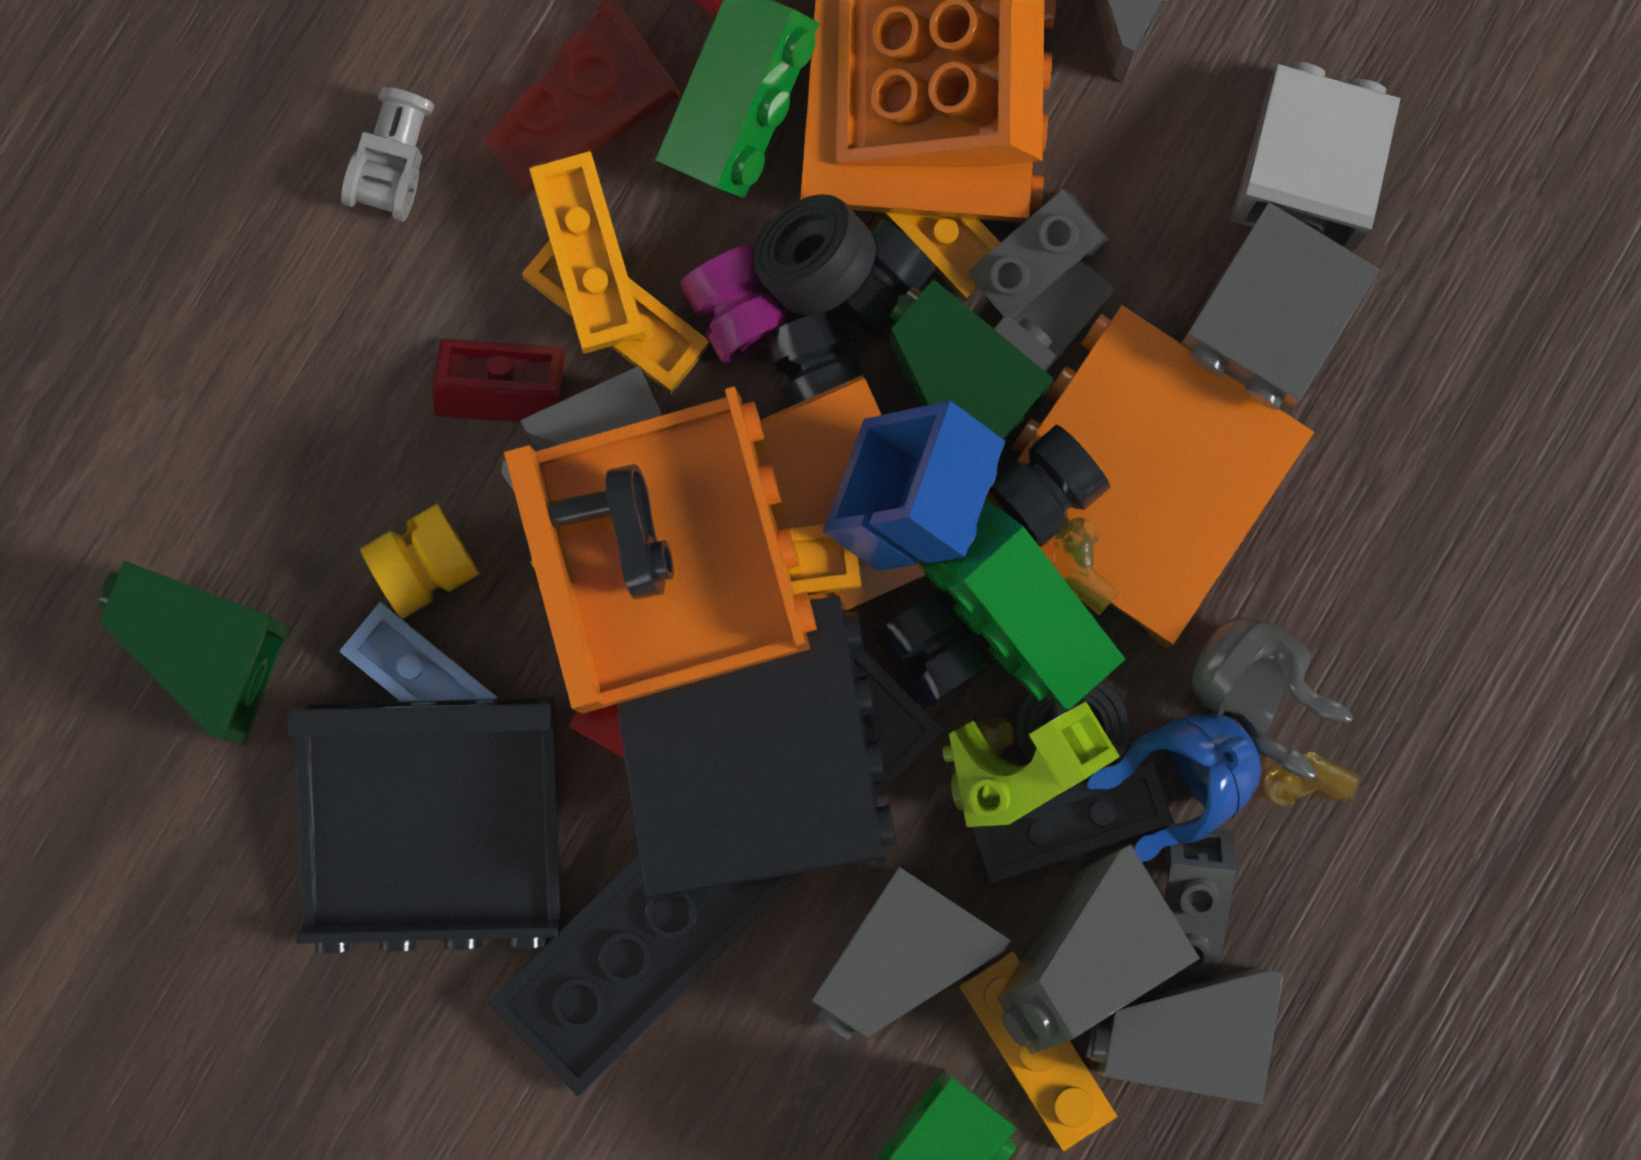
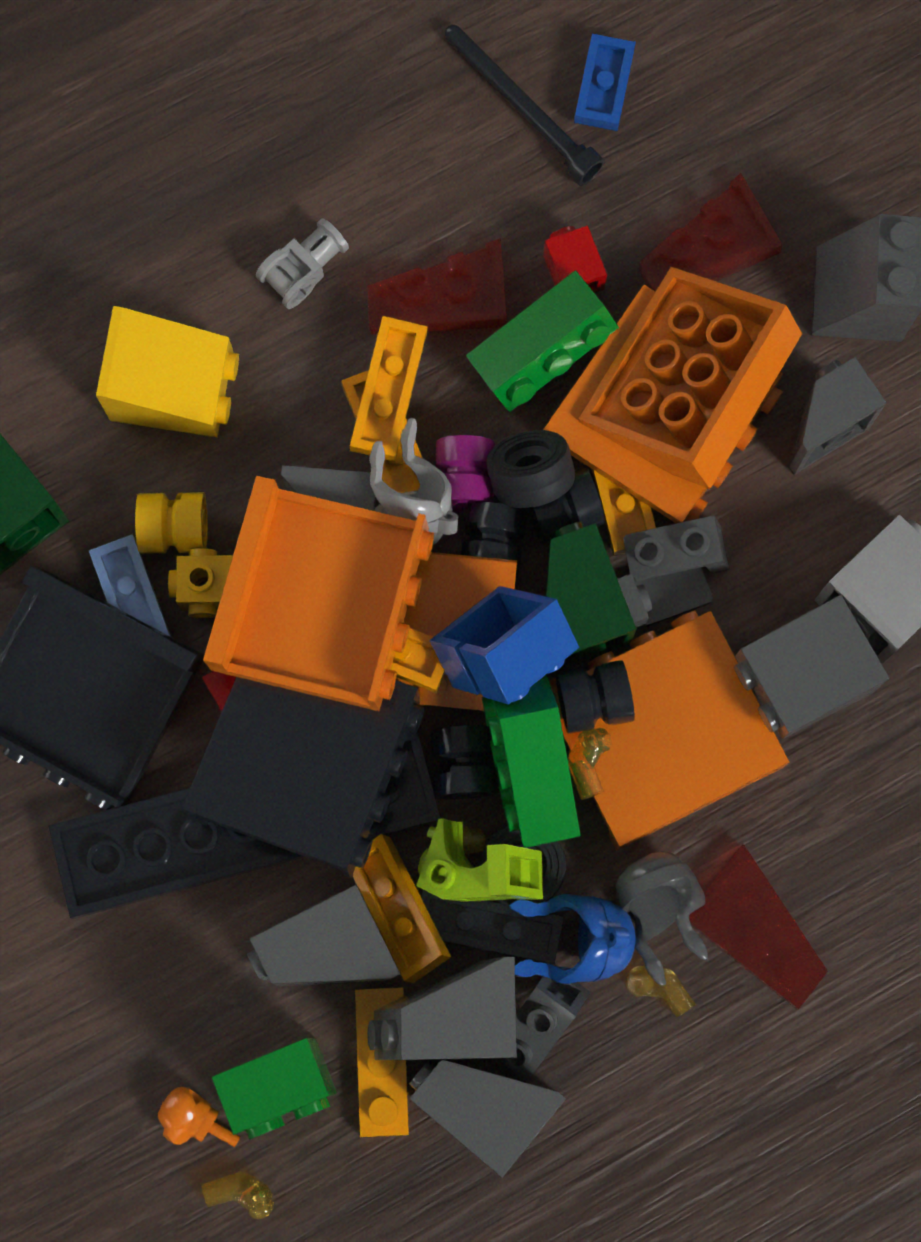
camera: 30 degrees right, 5 degrees down
dark red slope [432,339,566,423] -> none
black piece [548,464,674,600] -> none
none -> yellow slope [96,306,239,438]
none -> yellow brick [168,548,233,618]
none -> light orange plate [352,834,451,983]
none -> light grey hair [369,418,458,545]
none -> clear red wing [689,844,828,1010]

